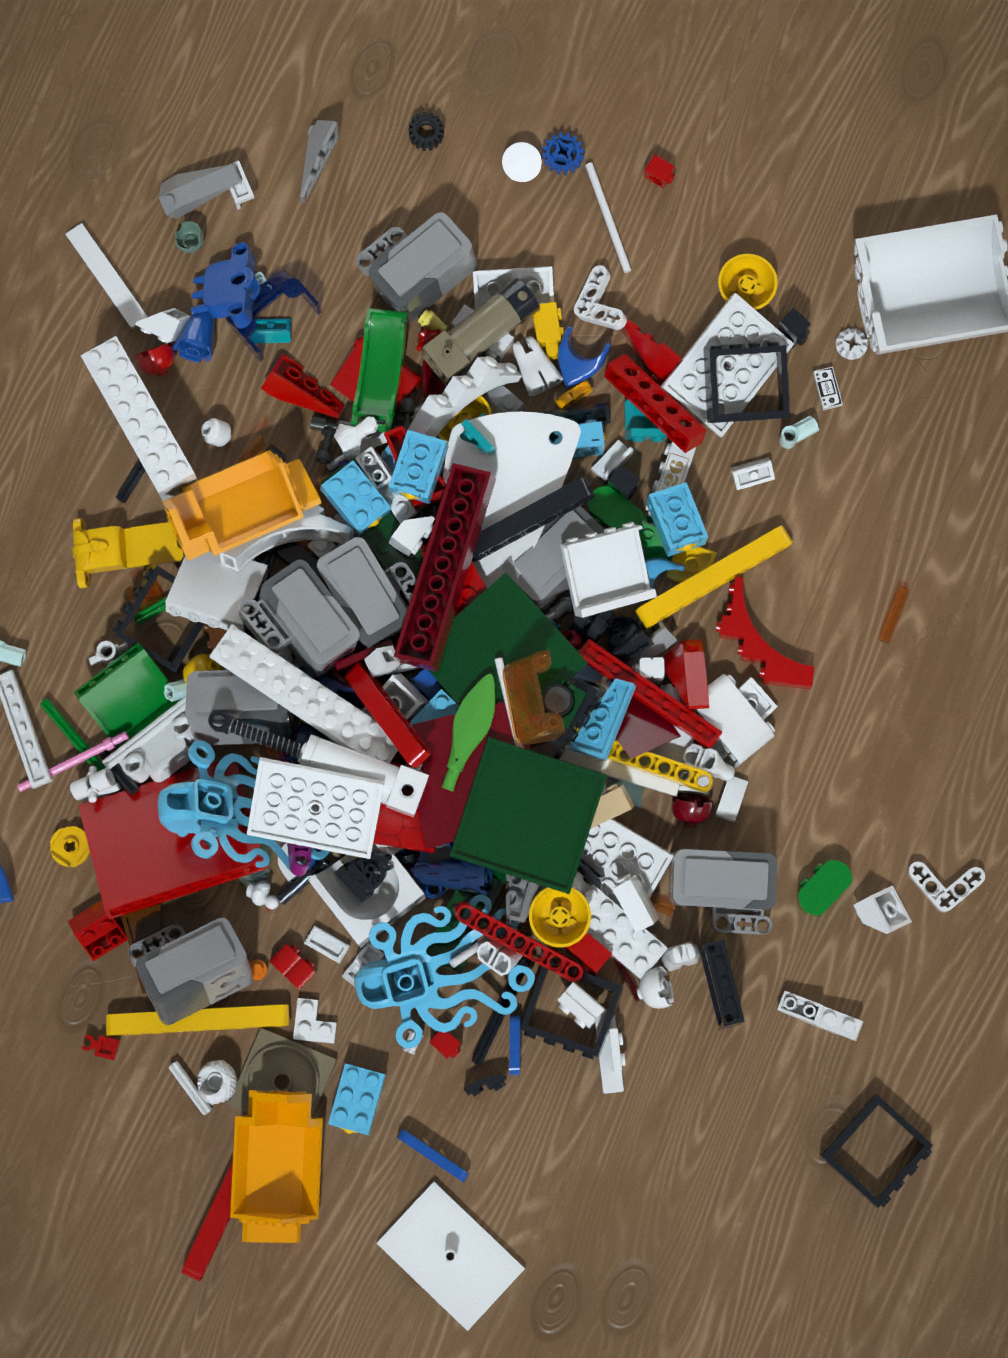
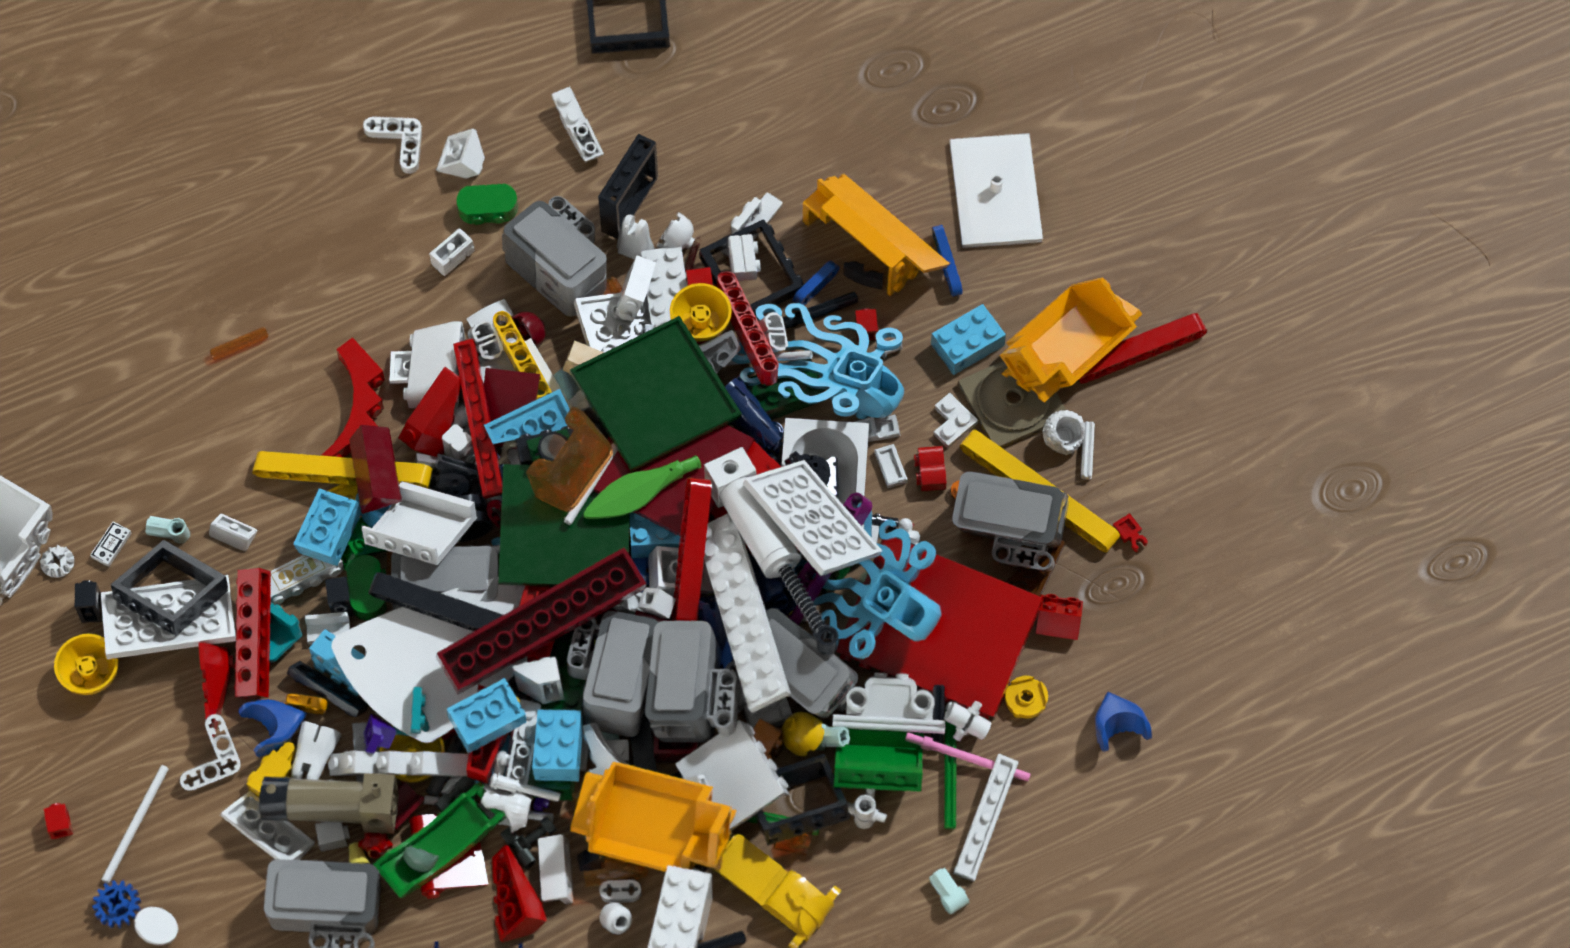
camera: 140 degrees left, 15 degrees down
none -> dark red slope [349,425,402,514]
none -> dark purple slope [363,714,396,754]
none -> sand green hair [403,846,439,872]
none -> white brick [429,228,474,276]
none -> white pin [490,773,560,801]
none -> white arm [493,751,511,776]
none -> white panel [538,834,574,904]
none -> white beam [599,880,641,903]
none -> light orange panel [803,174,950,296]

